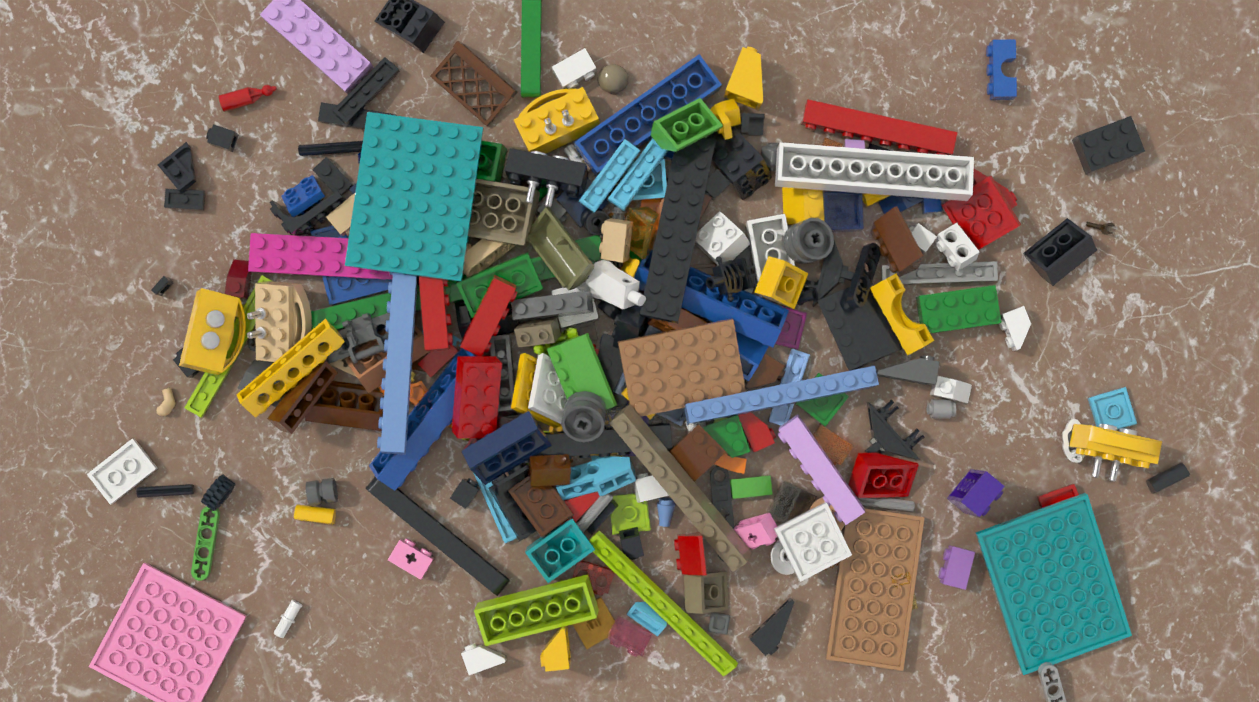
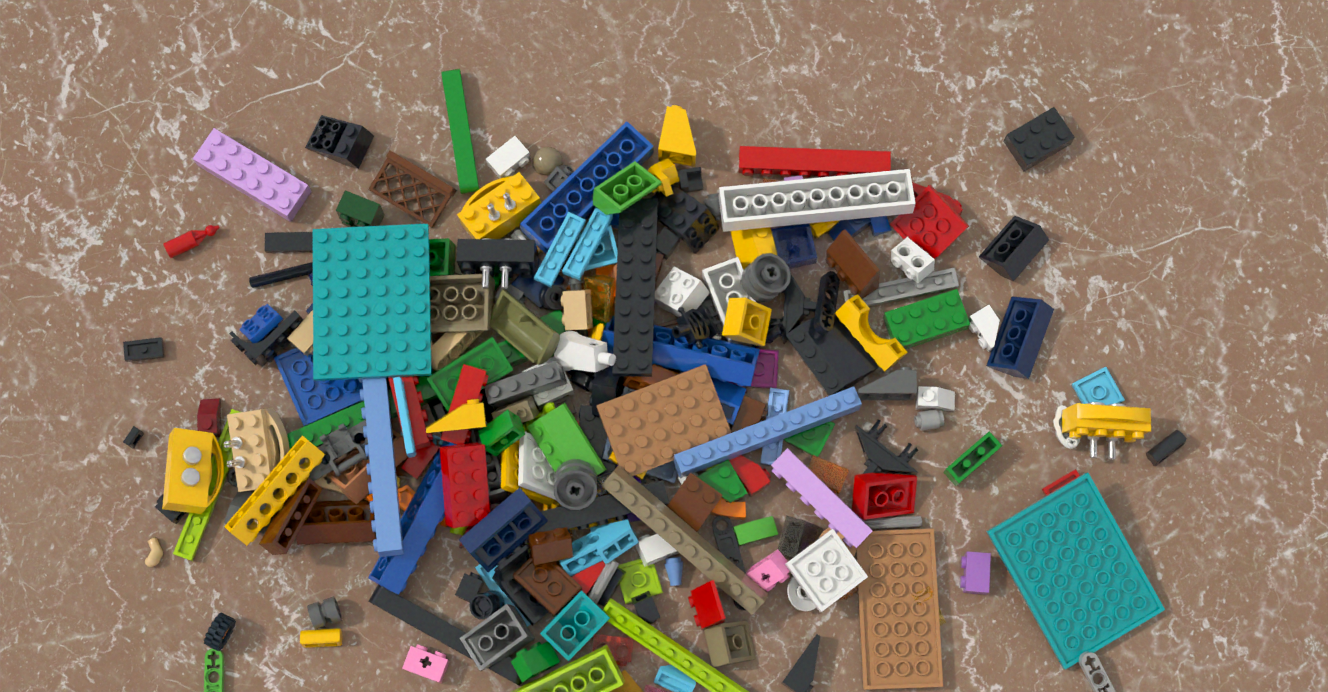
camera: 10 degrees left, 10 degrees down
white plate [87,438,158,505] -> none
black axle [136,484,194,498] -> none
black wing [158,142,197,194] -> none
black brick [206,124,239,152] -> none
dark pink plate [248,233,393,280] -> none
black plate [312,157,353,195] -> none
black plate [332,57,400,125] -> none
dark grey tile [708,612,730,635] -> none
white brick [909,223,937,254] -> none
dark purple brick [946,469,1005,517] -> none
blue arch [986,39,1017,100] -> none
dark brown hand [1086,222,1115,235] -> none
none -> dark green brick [336,190,385,227]
none -> medium azure tile [393,377,416,458]
none -> yellow slope [426,399,486,433]
none -> dark grey slope [460,604,535,671]
none -> black wheel [469,590,504,620]
none -> green brick [478,409,525,456]
none -> green brick [511,642,560,682]
none -> dark grey bracket [544,165,574,191]
none -> green brick [943,431,1002,486]
none -> dark blue slope [986,296,1054,379]

